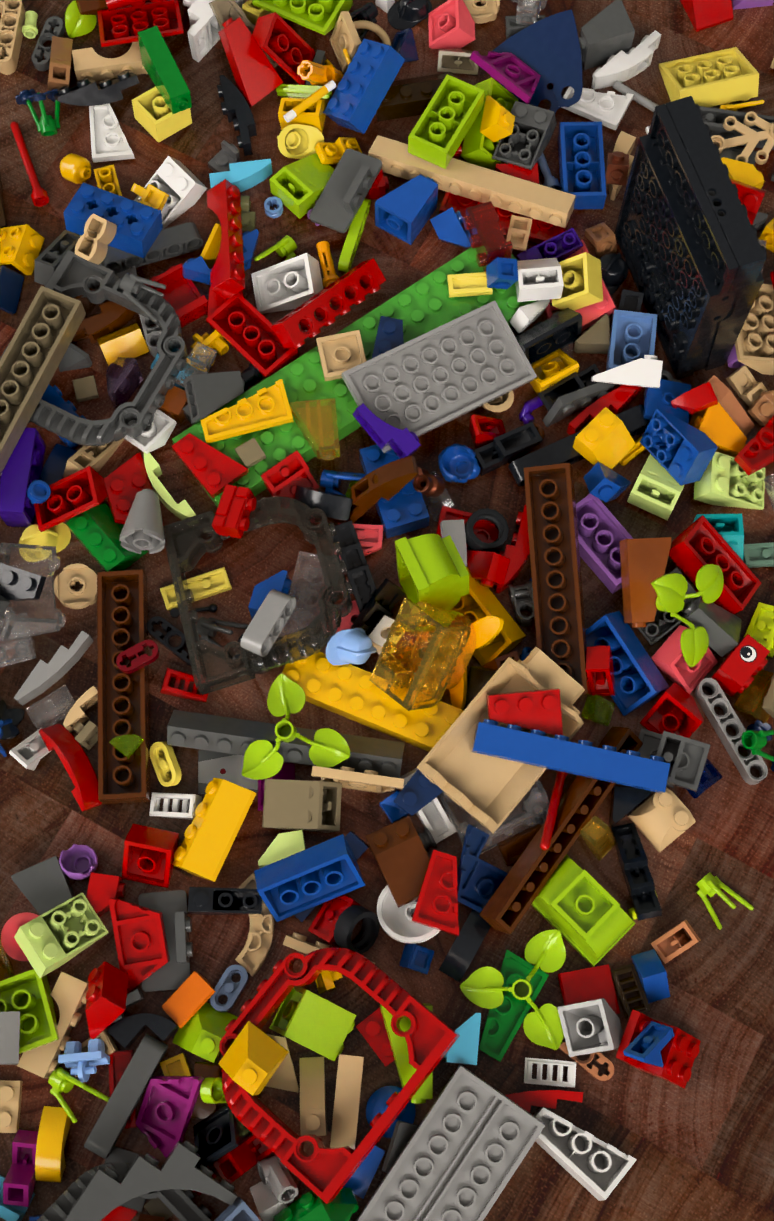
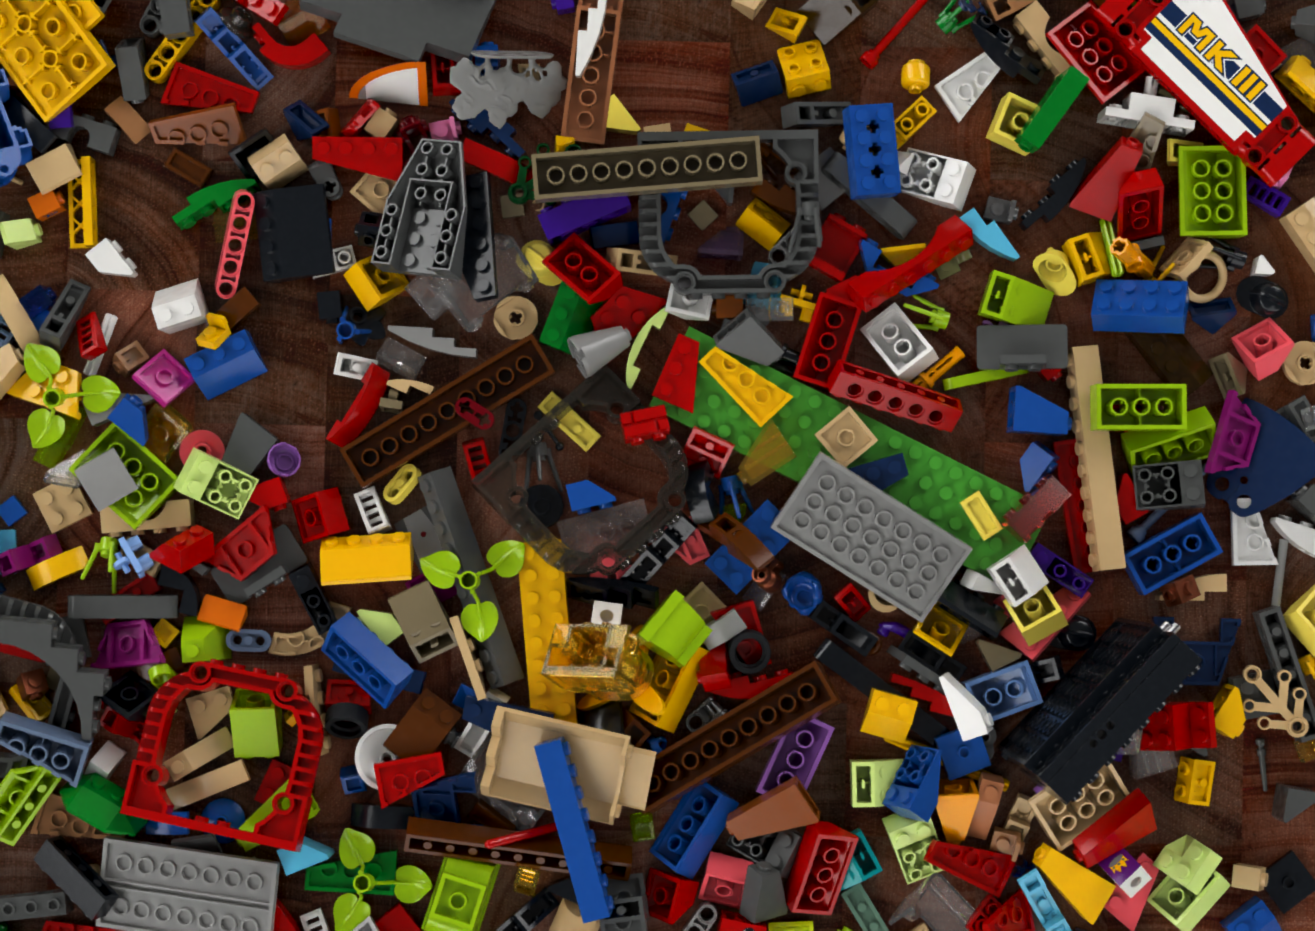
camera: 65 degrees right, 15 degrees up
blue tile [26,480,51,504] -> none
tan brick [75,213,117,265] -> none
clear neon green tile [109,734,144,759] -> none
yellow plate [130,183,169,211] -> none
yellow slope [218,1021,289,1096] -> none
dark tan tile [235,438,266,468] -> none
light grey beam [241,589,296,657] -> none
light grey piece [257,1155,298,1204] -> none
medium blue bush [264,196,283,218] -> none
yellow bar [283,80,337,123] -> none
yellow slope [314,137,362,164] -> none
light blue piece [325,628,377,666] -> none
dark purple slope [353,403,421,459] -> none
yellow slope [480,95,515,142] -> none
blue brick [486,257,518,290] -> none
red wing [487,688,563,735] -> none
tan slope [505,215,533,251] -> none
blue slope [583,462,631,503] -> none
medium nougat bracket [585,222,617,259] -> none
red slope [586,645,615,696] -> none
lime plant [651,564,724,668] -> none
red slope [671,381,718,415] -> none

